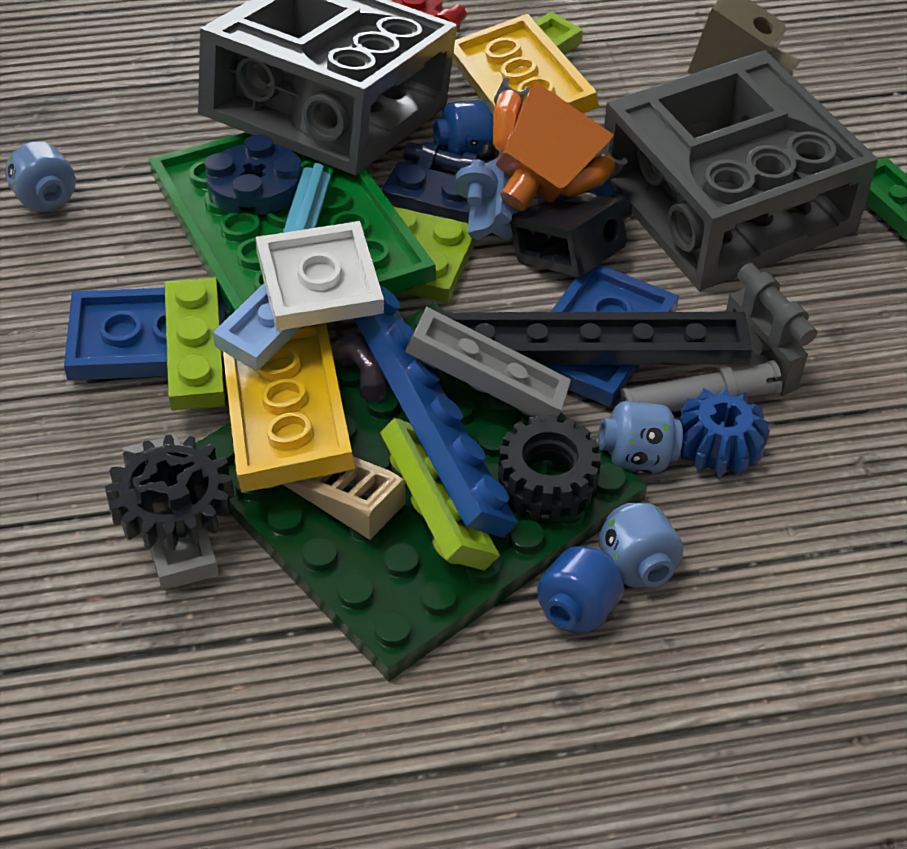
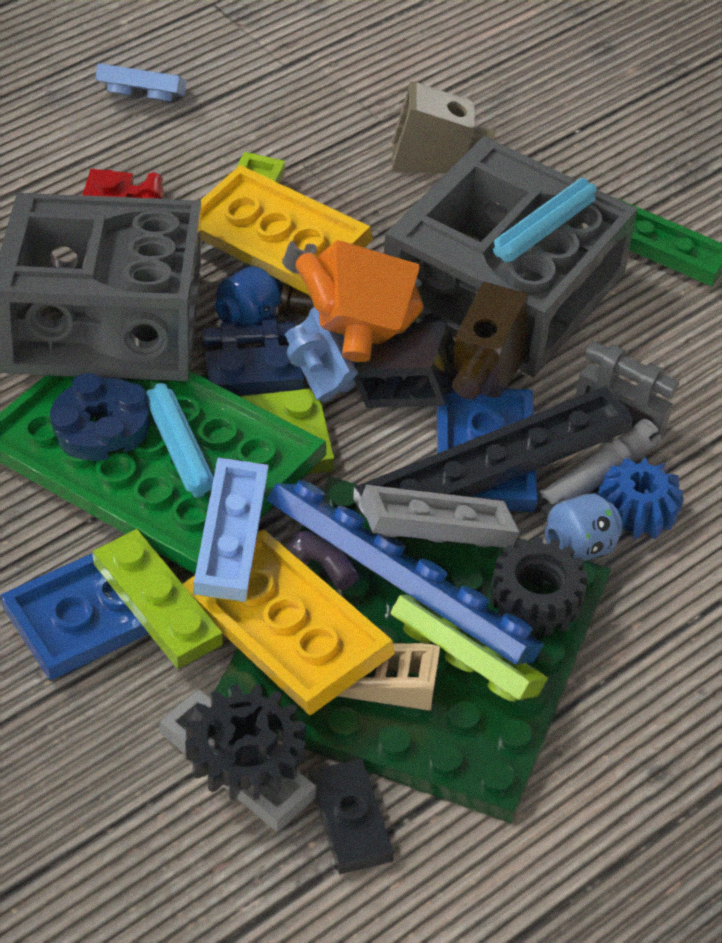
camera: 30 degrees left, 0 degrees up
white plate [256,221,384,331] -> none
blue head [537,546,624,633] -> none
medium blue head [599,503,684,588] -> none
none -> black plate [309,758,394,875]
none -> dark brown torso [452,281,528,399]
none -> medium azure axle [493,178,597,263]

